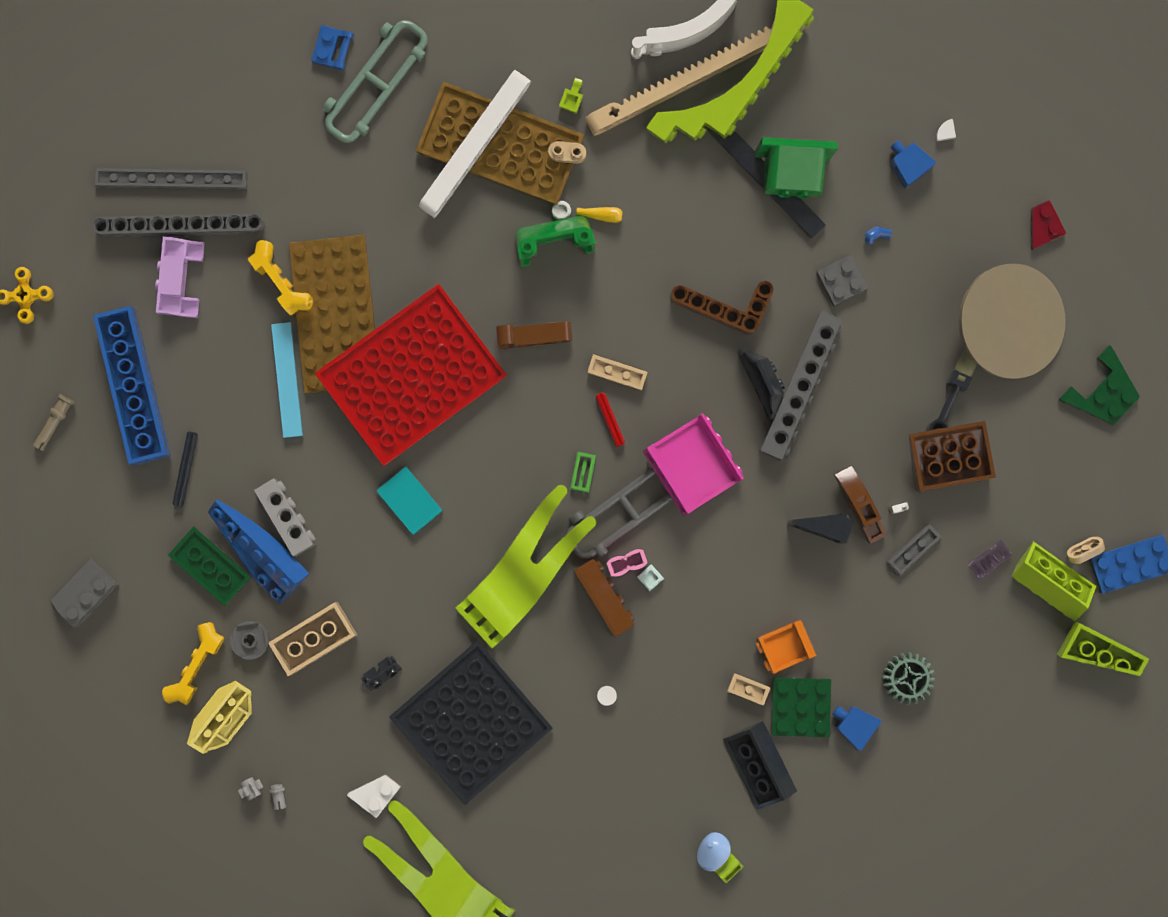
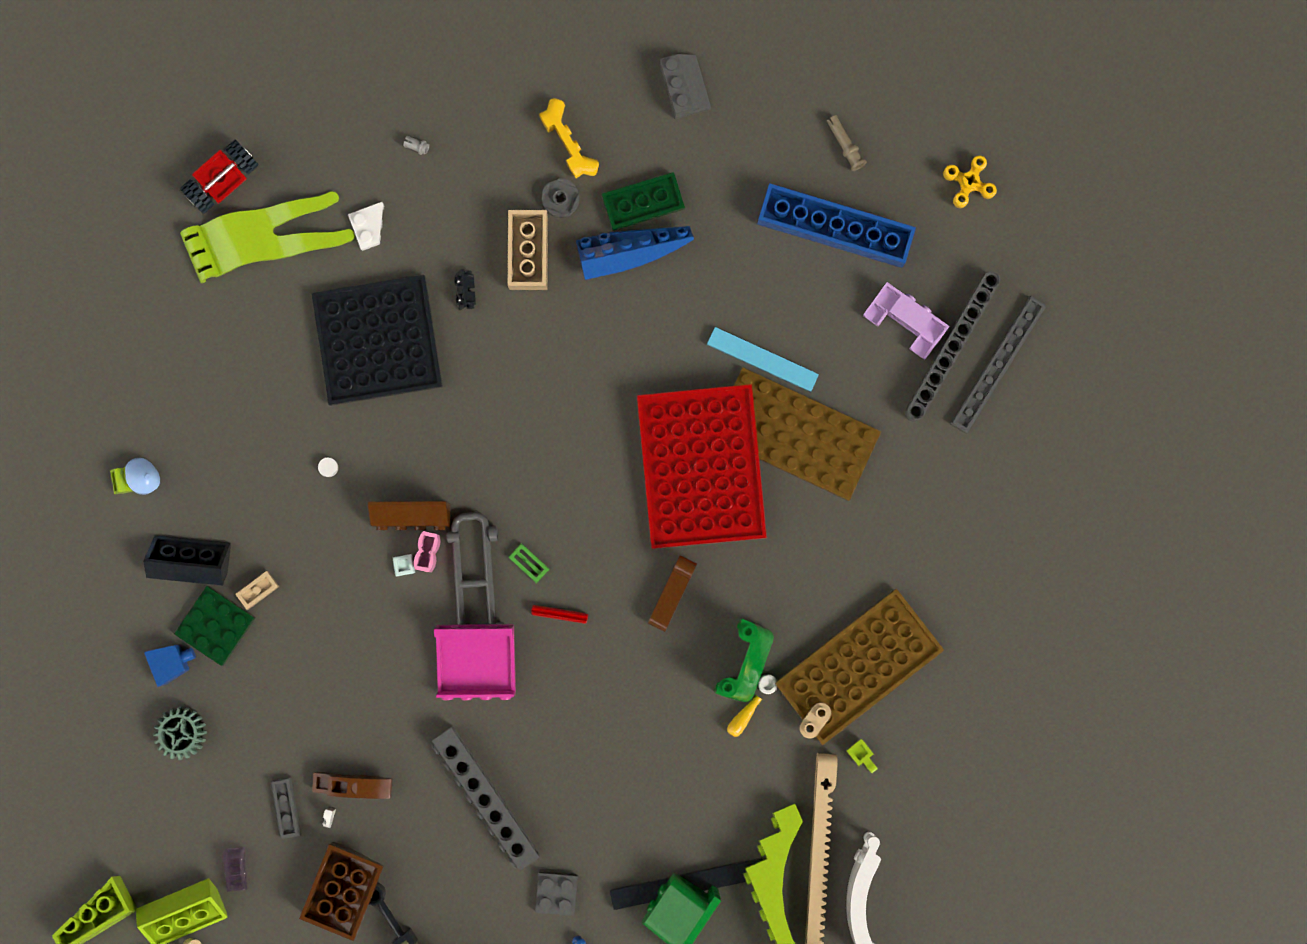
camera: 125 degrees right, 0 degrees up
black axle [172,431,198,507] -> none
light yellow wedge [187,681,252,754] -> none
light grey gear [237,777,263,801] -> none
yellow plate [248,240,313,316] -> none
light grey brick [254,478,316,557] -> none
blue plate [311,25,354,71] -> none
sand green bar [322,20,428,143] -> none
teal tile [377,467,443,535] -> none
white beam [418,70,531,218] -> none
lime flag [455,485,596,648] -> none
tan plate [587,354,648,391] -> none
reddish brown beam [670,281,774,335] -> none
black wedge [737,348,785,421] -> none
orange panel [755,620,816,674] -> none
black slope [787,513,854,544] -> none

